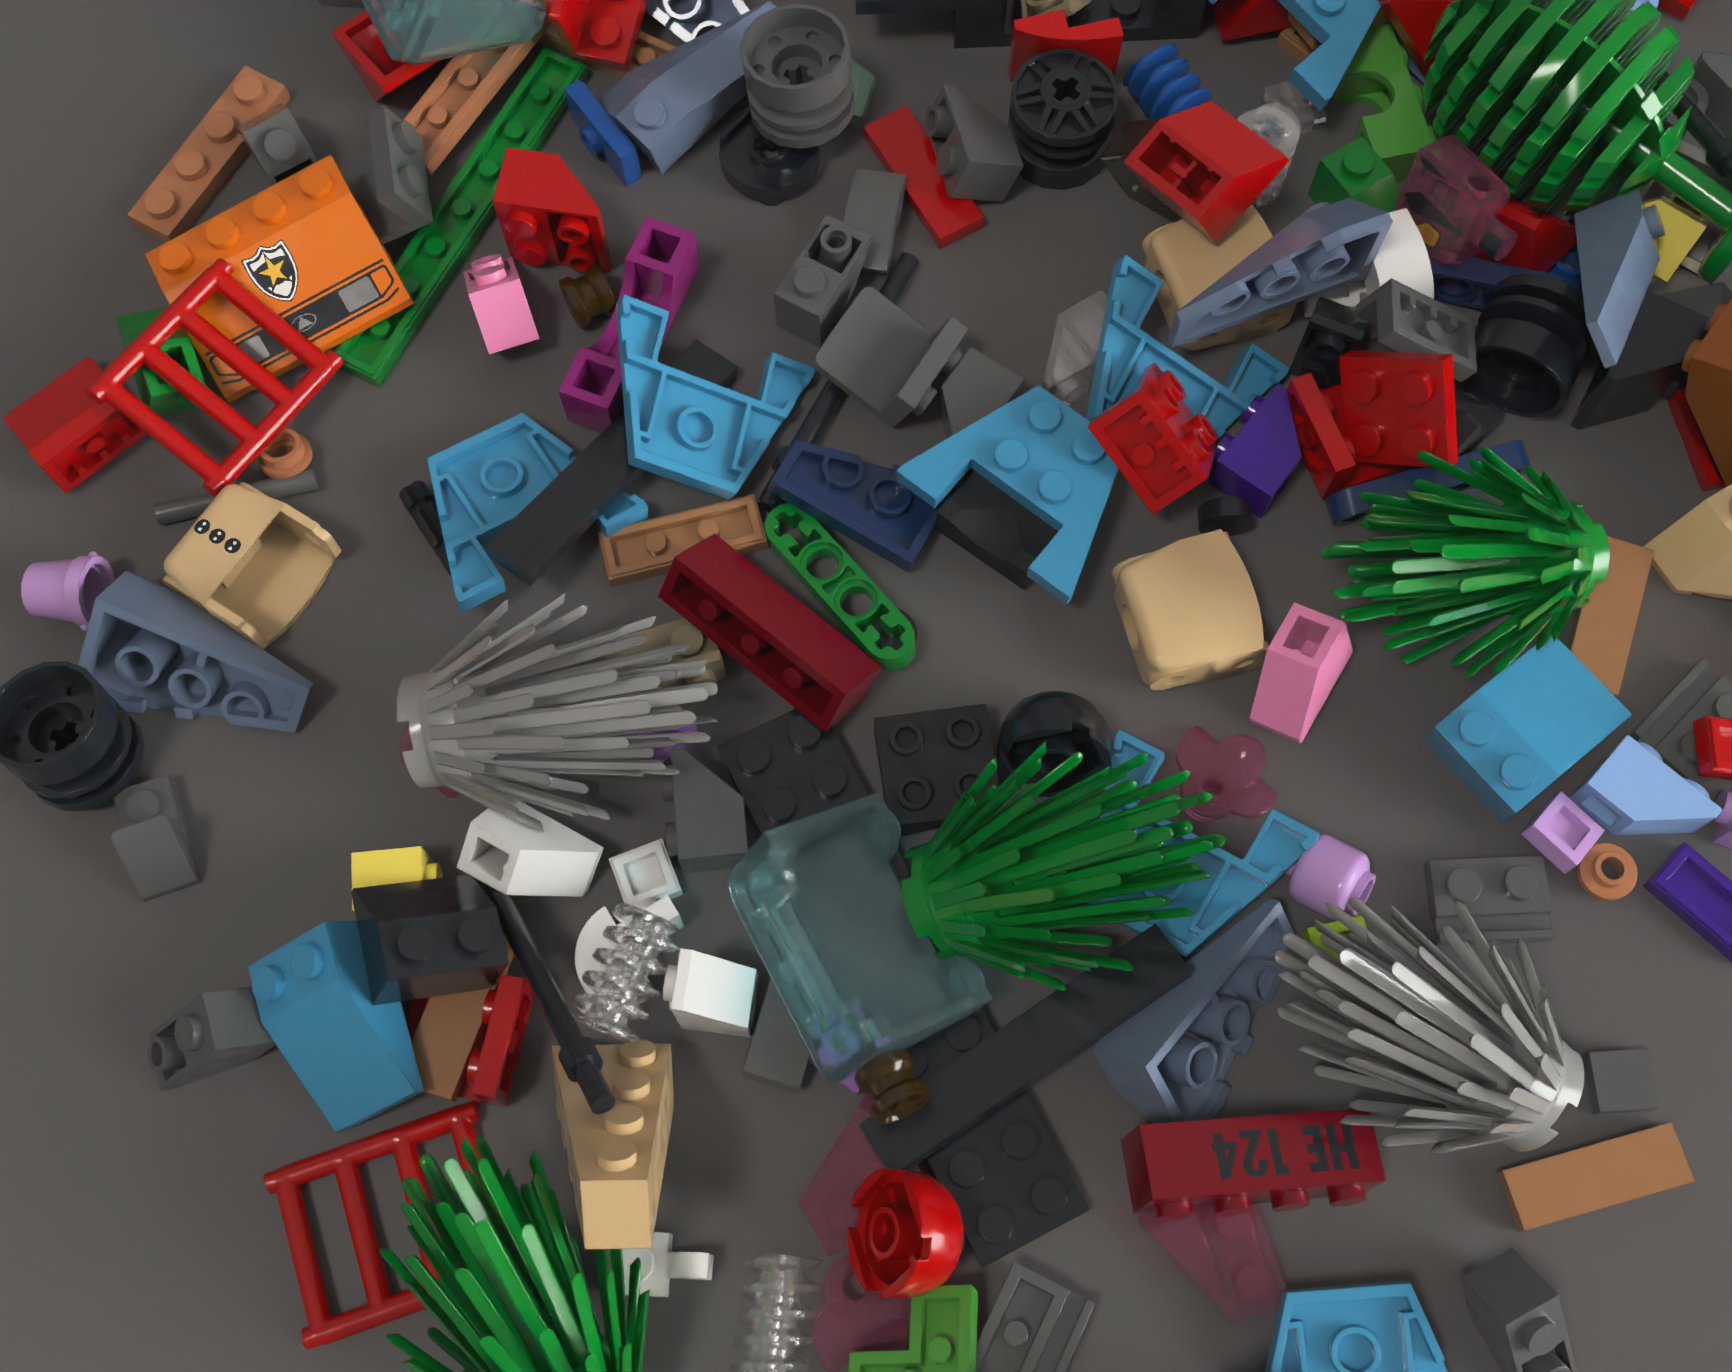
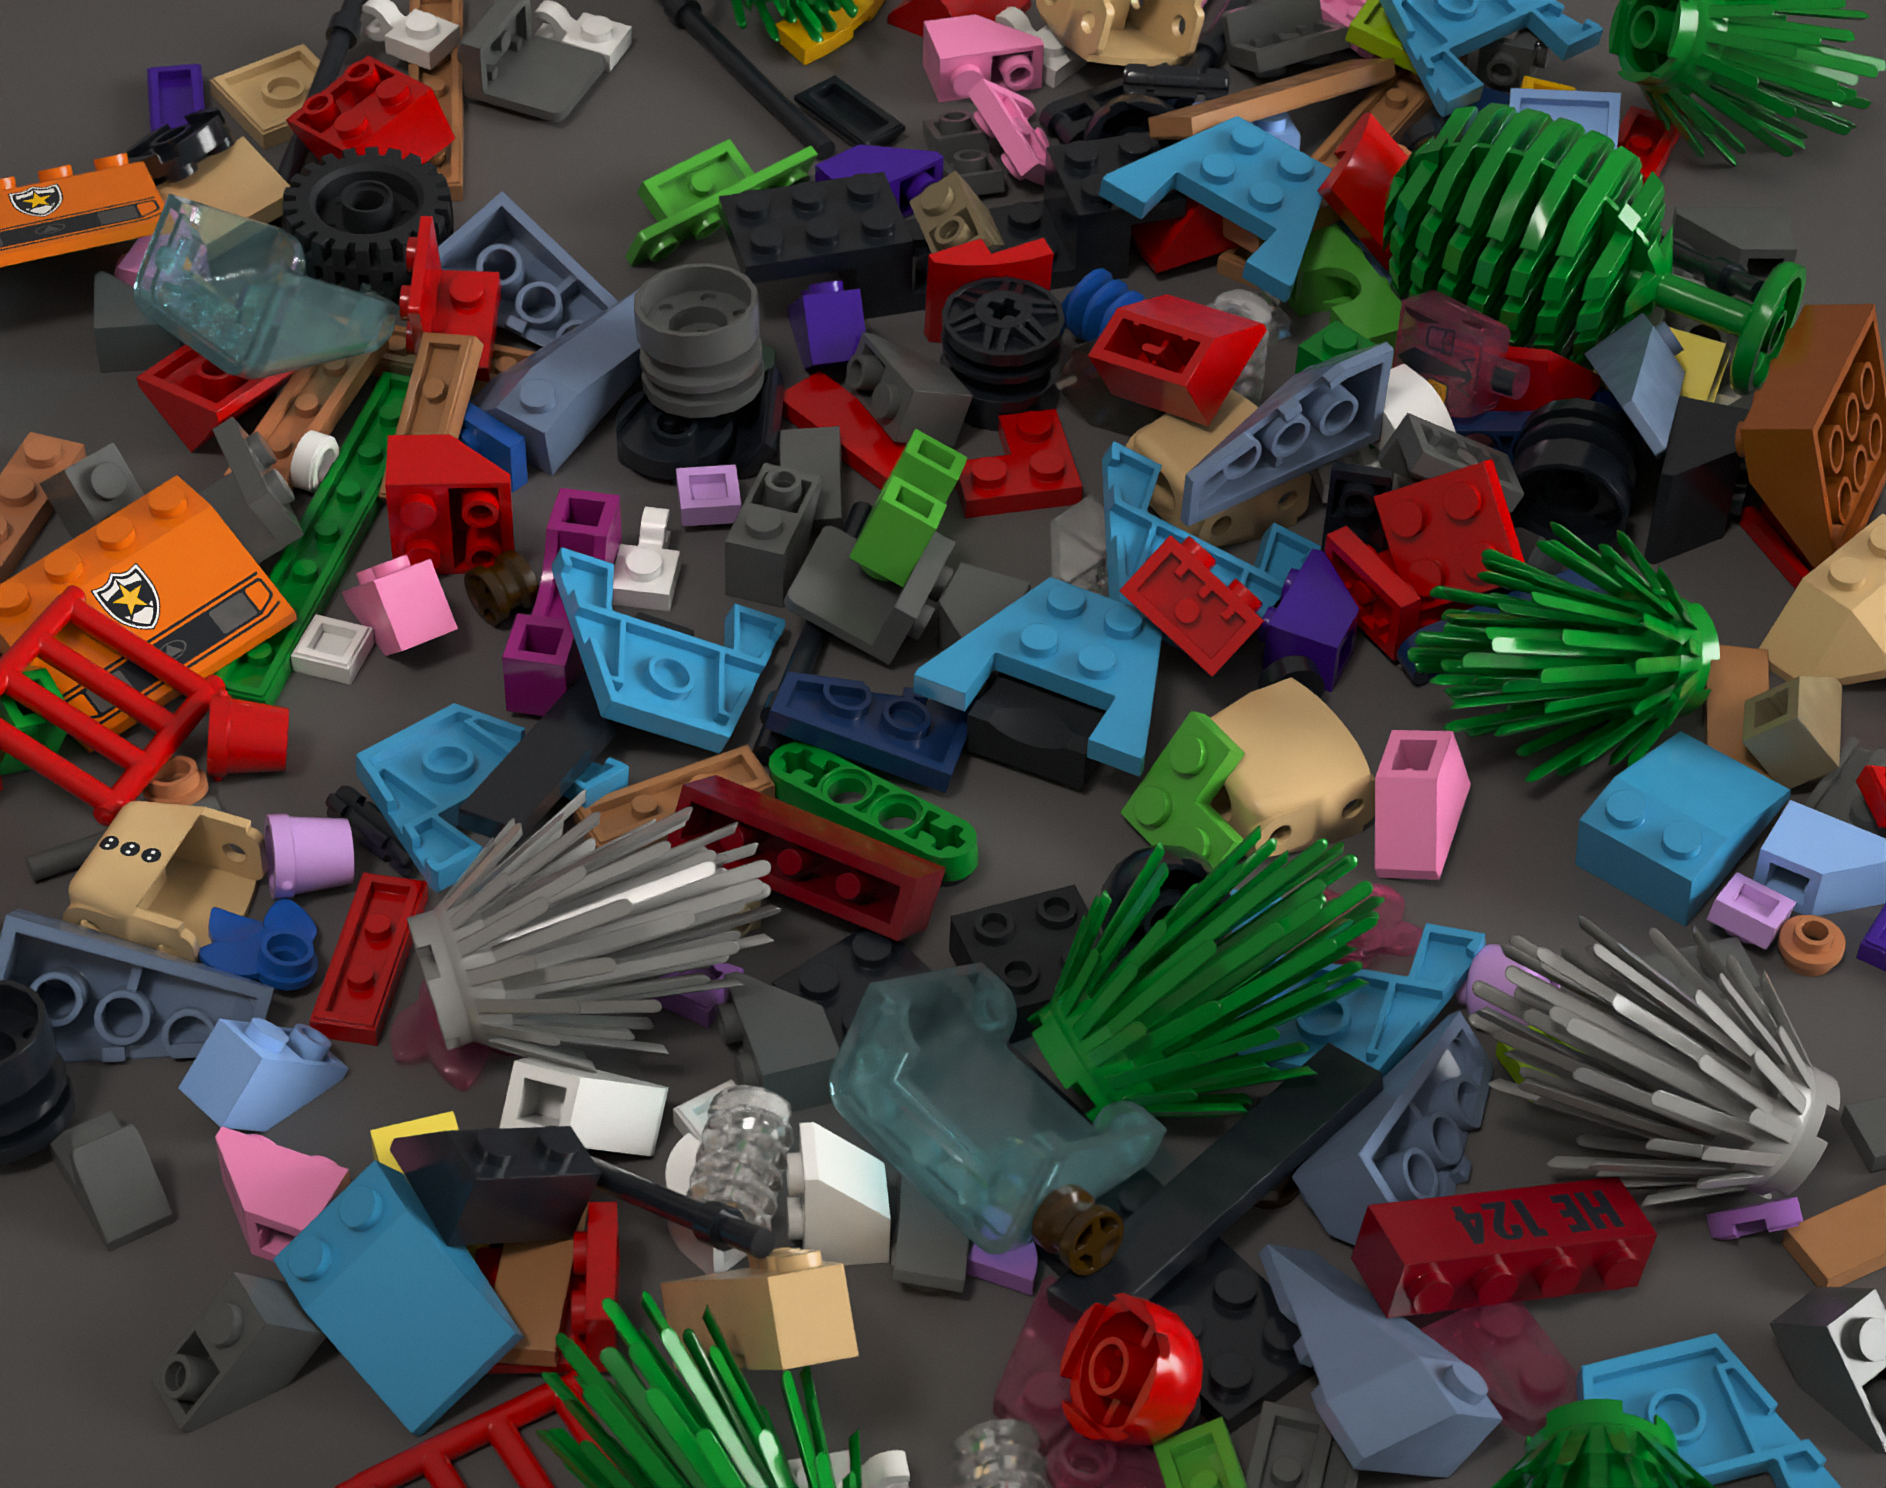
camera: 15 degrees left, 25 degrees down
none -> light blue slope [178,1018,349,1132]
none -> blue plate [198,898,319,991]
none -> red piece [207,689,290,782]
none -> bright pink slope [215,1126,351,1262]
none -> lavender piece [264,813,354,900]
none -> white tile [290,430,339,494]
none -> white tile [291,614,375,685]
none -> red tile [309,872,429,1046]
none -> medium nougat tile [378,332,484,504]
none -> white plate [612,507,681,612]
none -> lavender plate [676,464,742,527]
none -> black tile [730,365,785,479]
none -> dark purple slope [787,281,866,370]
none -> bright green arch [849,428,968,587]
none -> red plate [955,409,1083,519]
none -> bright green plate [1120,711,1245,868]
none -> sand blue wedge [1259,1244,1503,1478]
none -> medium lavender tile [1706,1197,1803,1241]
none -> dark tan slope [1742,676,1842,789]

